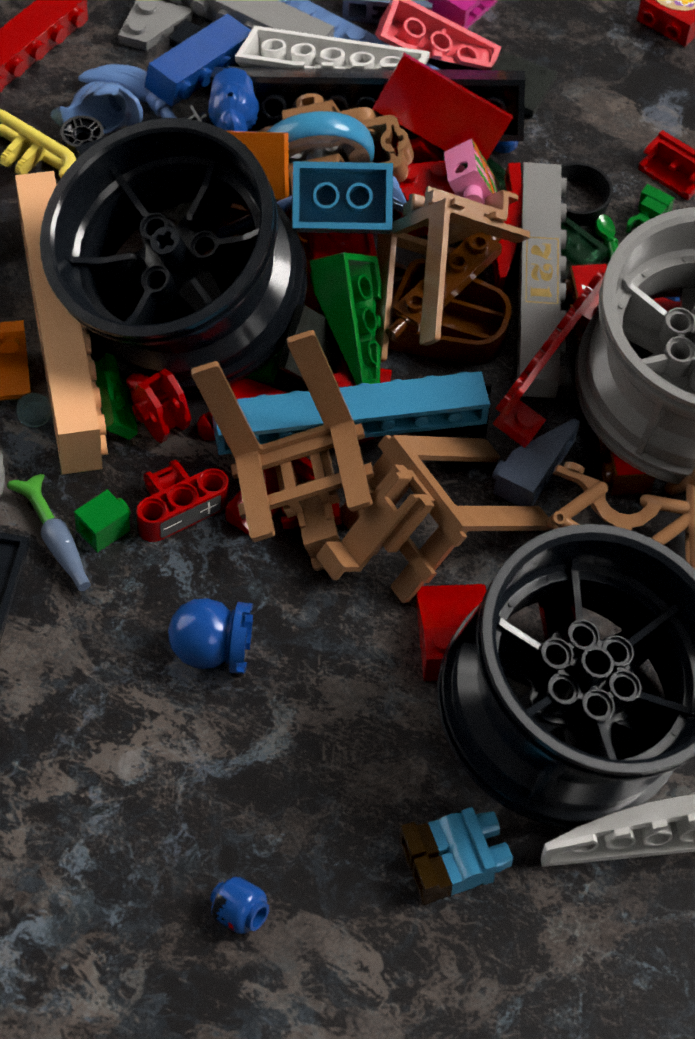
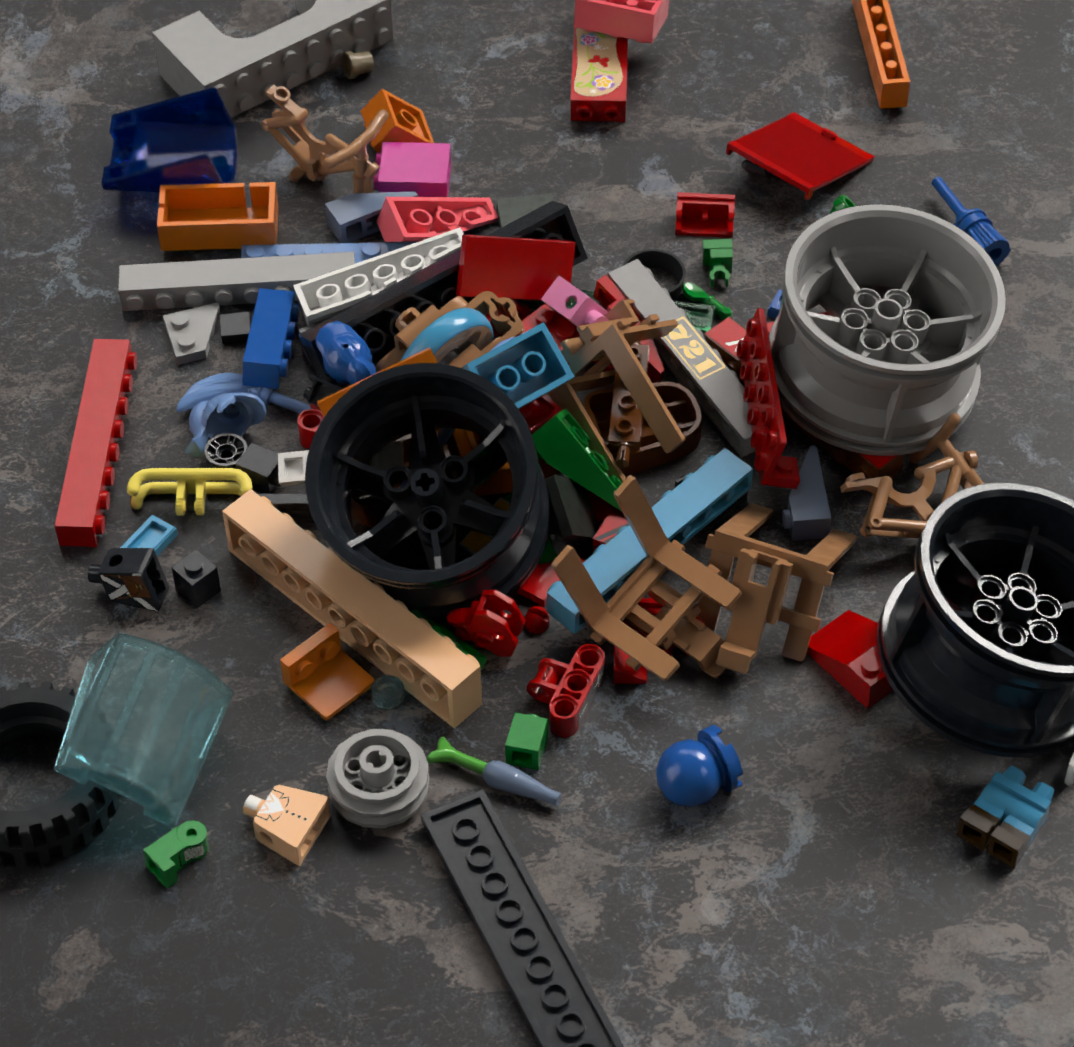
camera: 30 degrees left, 5 degrees down
blue head [210,877,269,934] -> none

